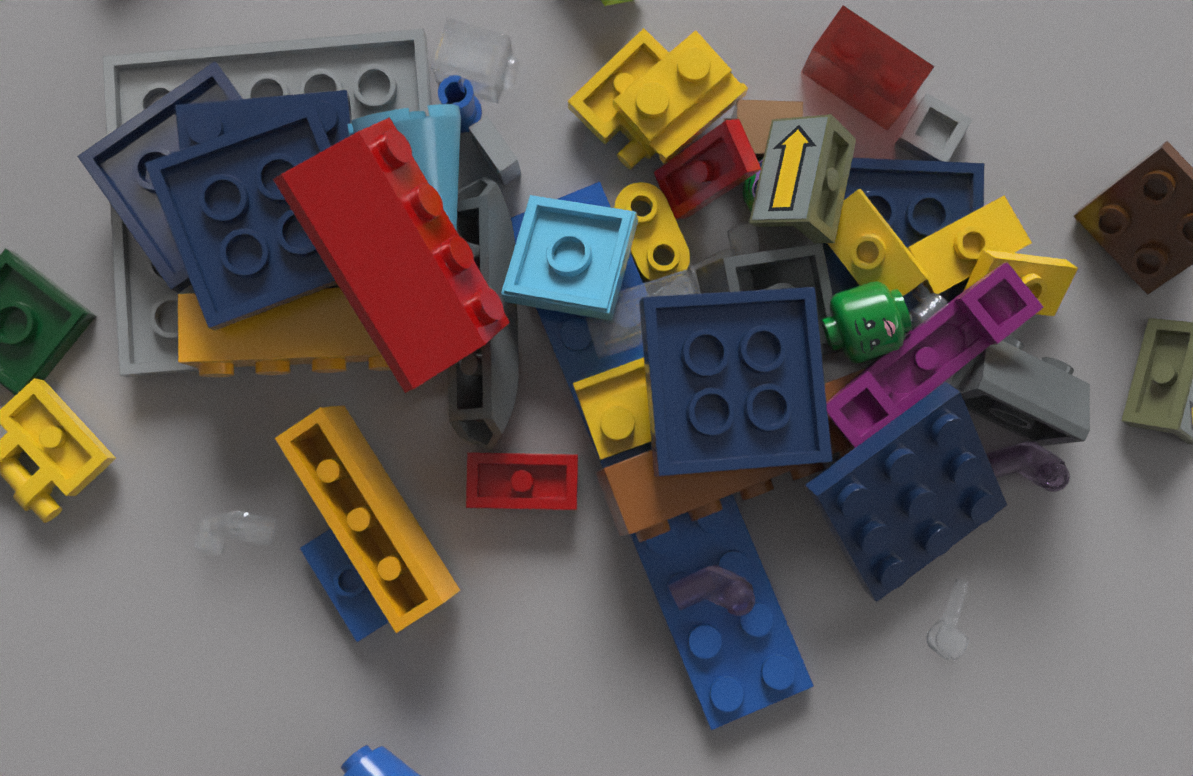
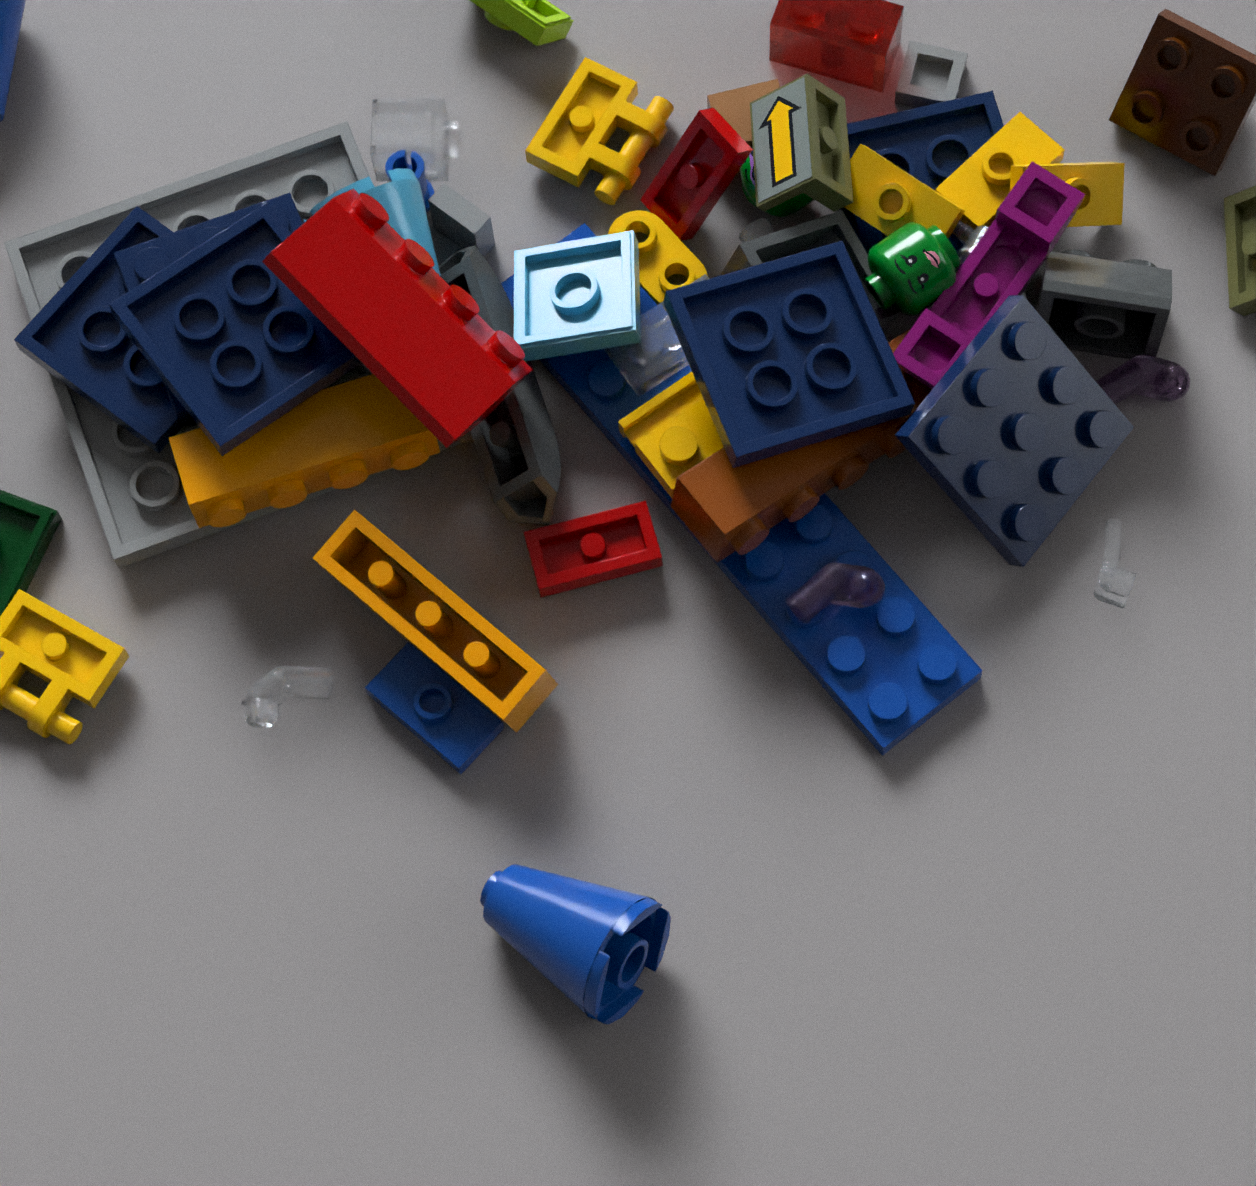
camera: 10 degrees left, 15 degrees down
yellow plate [613,30,748,164] -> none

